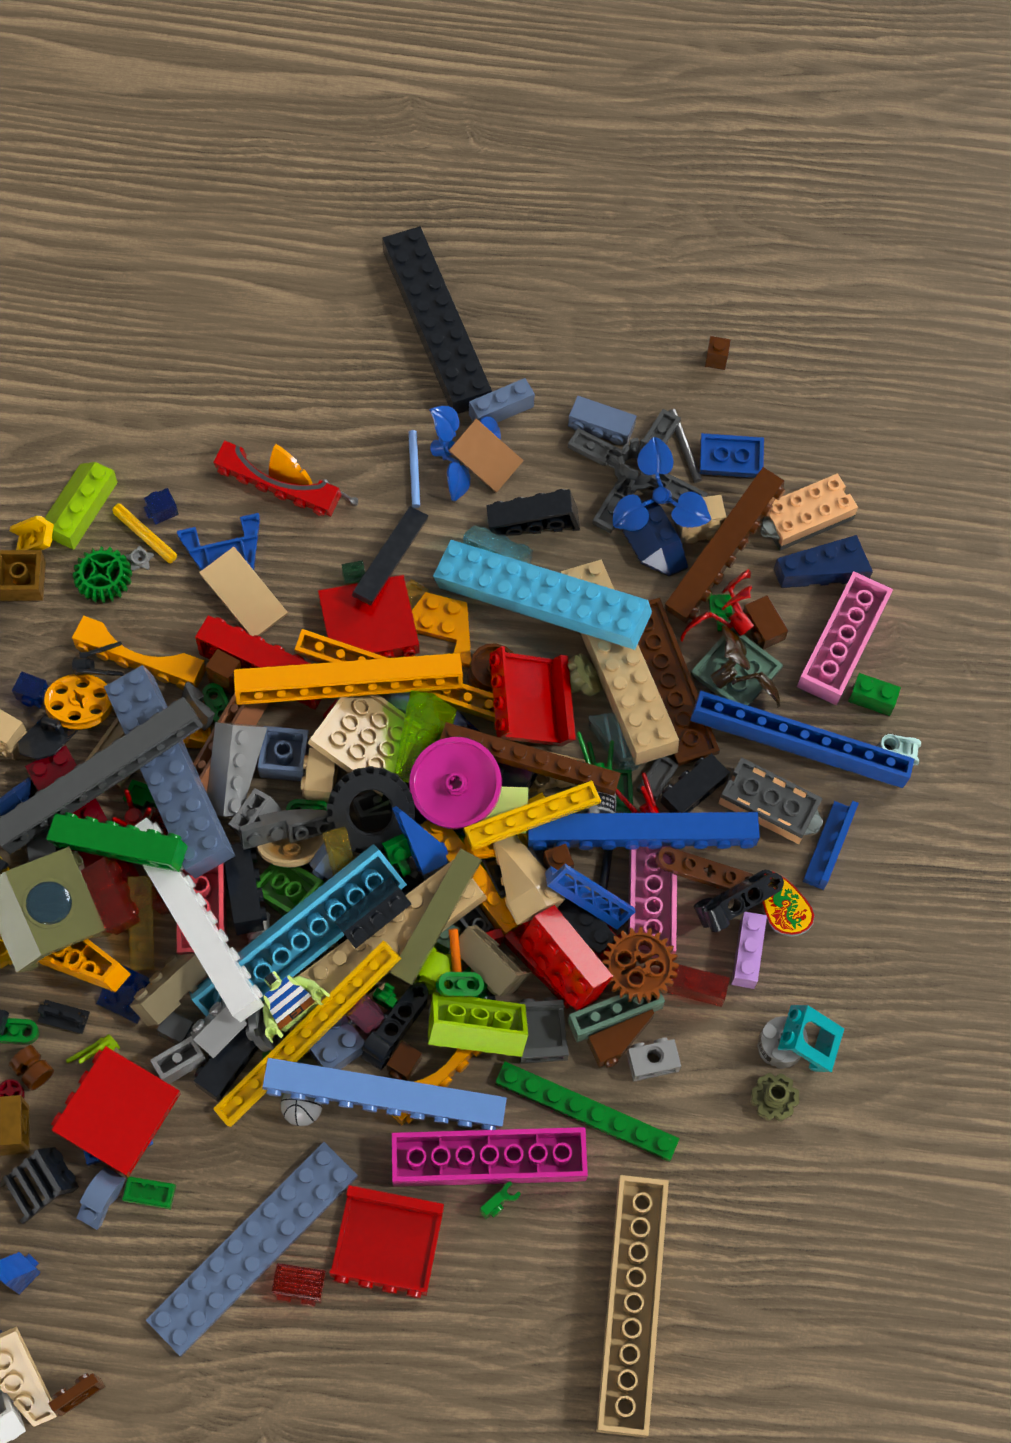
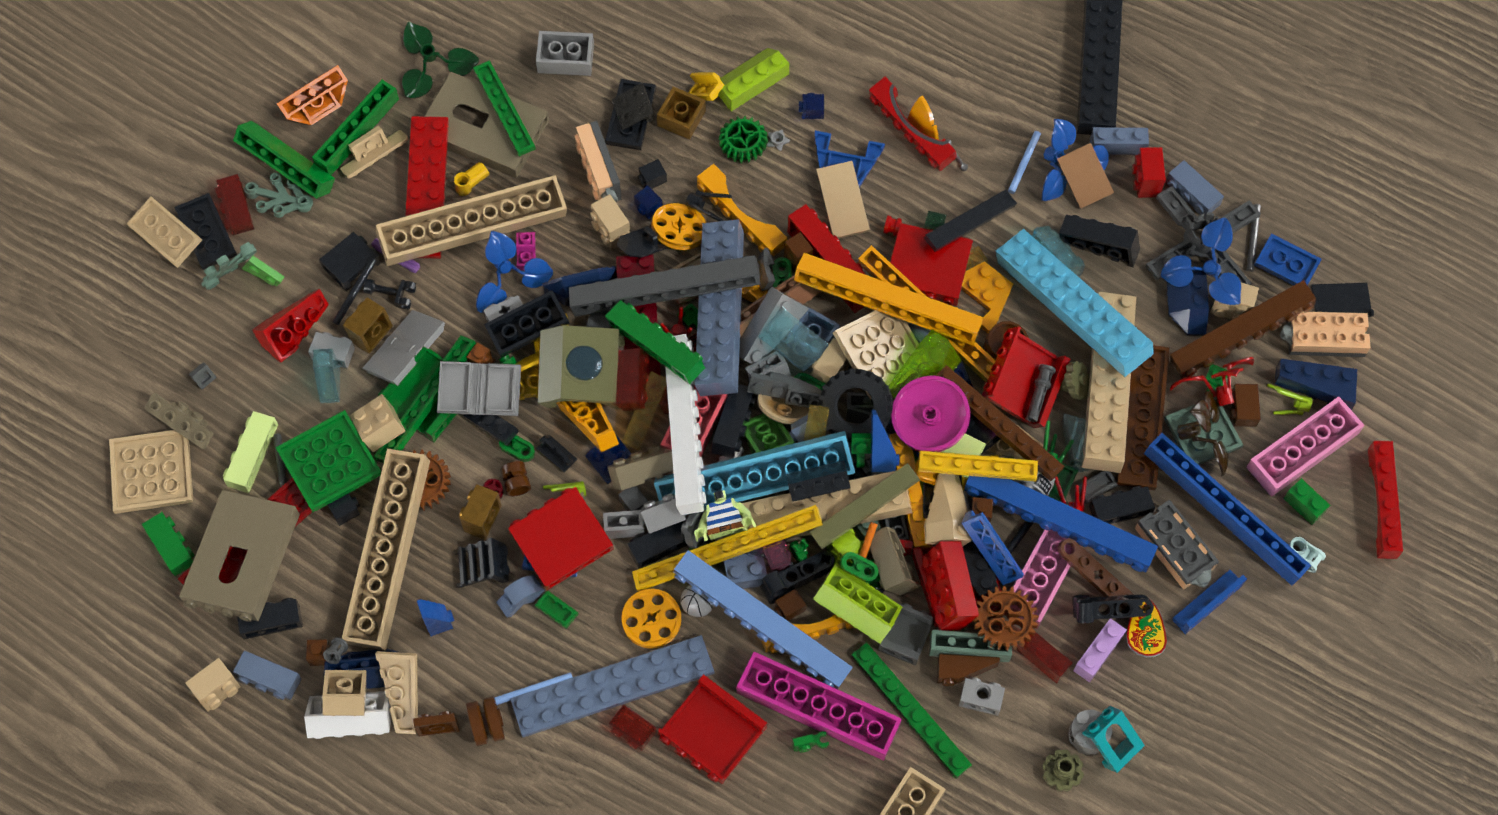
camera: 30 degrees right, 0 degrees up
yellow axle [112,503,177,564] -> none
reddish brown brick [705,336,731,370] -> none
none -> reddish brown wheel [466,696,505,747]
none -> light blue bar [495,672,573,705]
none -> light orange wedge [622,589,681,649]
none -> black brick [637,159,667,191]
none -> clear light blue slope [758,307,829,372]
none -> red wheel [883,215,902,236]
none -> dark grey pin [1025,364,1056,423]
none -> red brick [1132,147,1166,198]
none -> lime plant [1267,384,1312,415]
none -> black piece [1311,283,1374,317]
none -> red arch [1368,441,1403,559]

